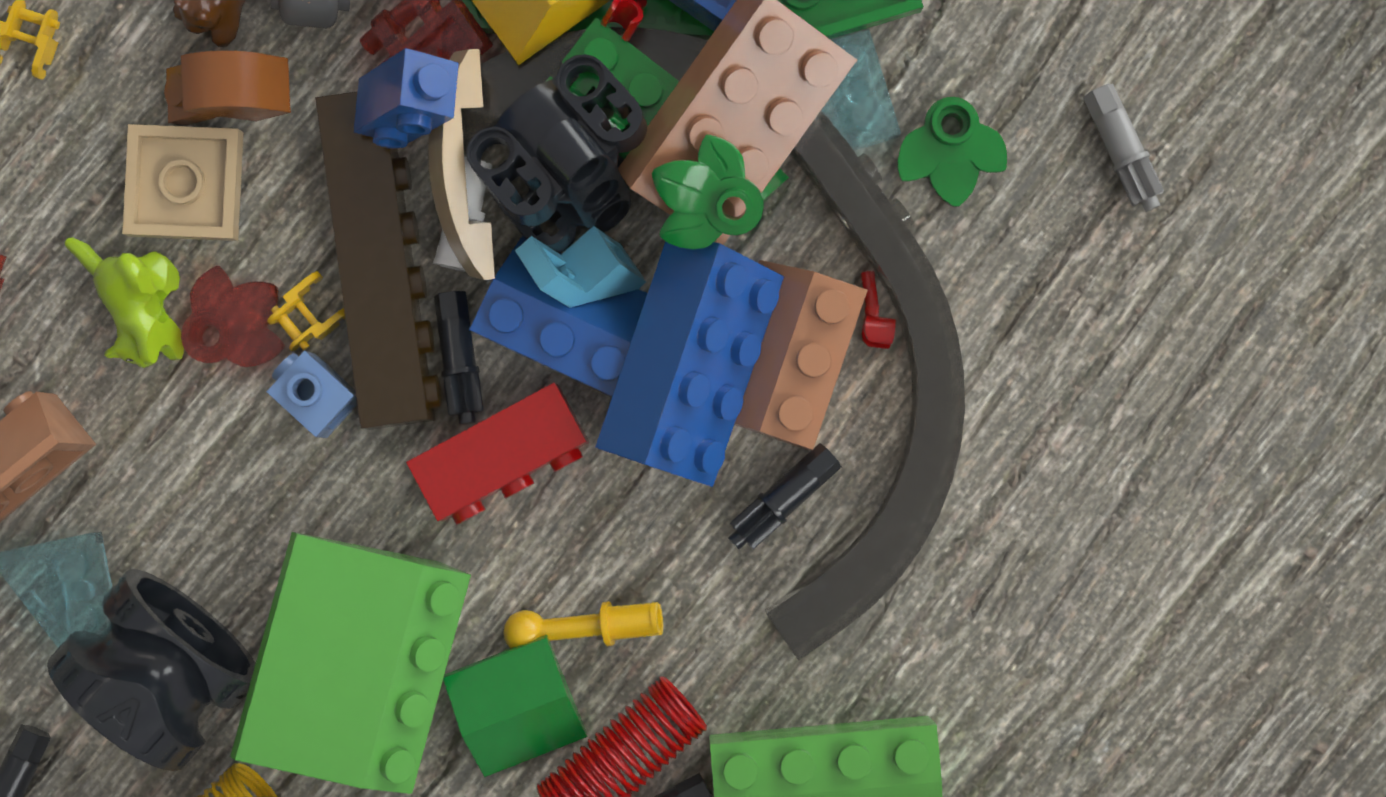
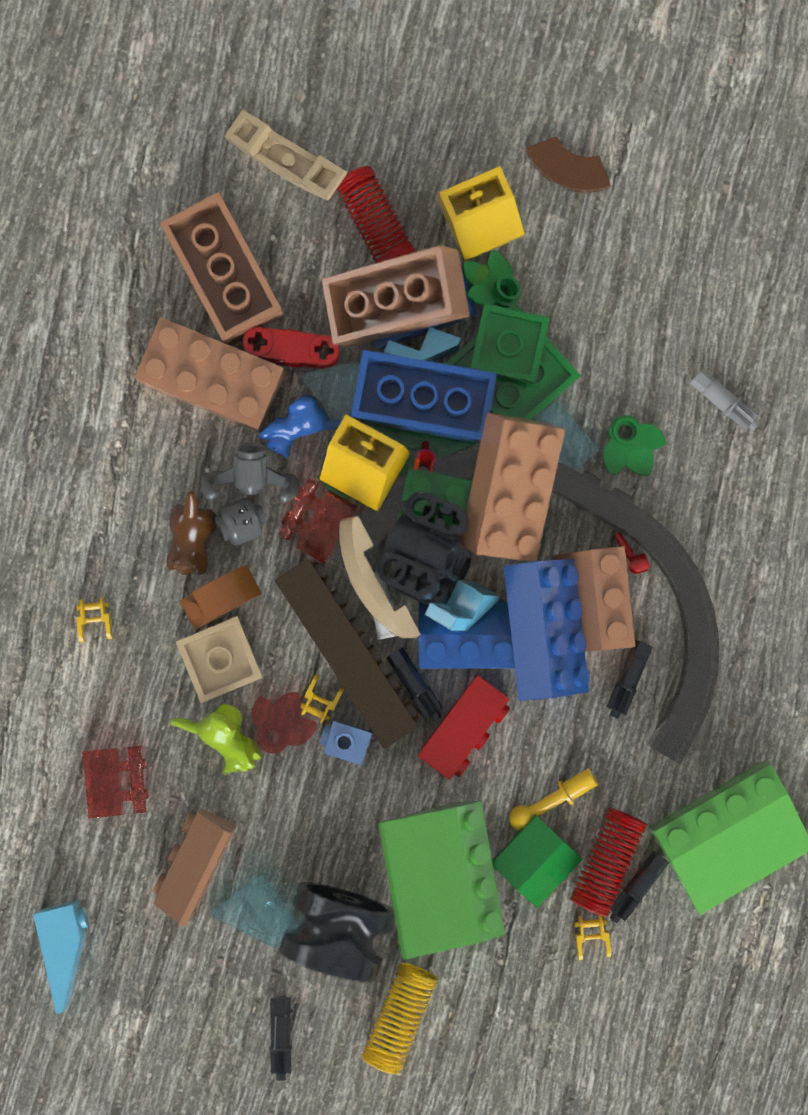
camera: 30 degrees left, 0 degrees up
blue brick [354,48,459,148] -> none
green plate [652,134,764,249] -> none

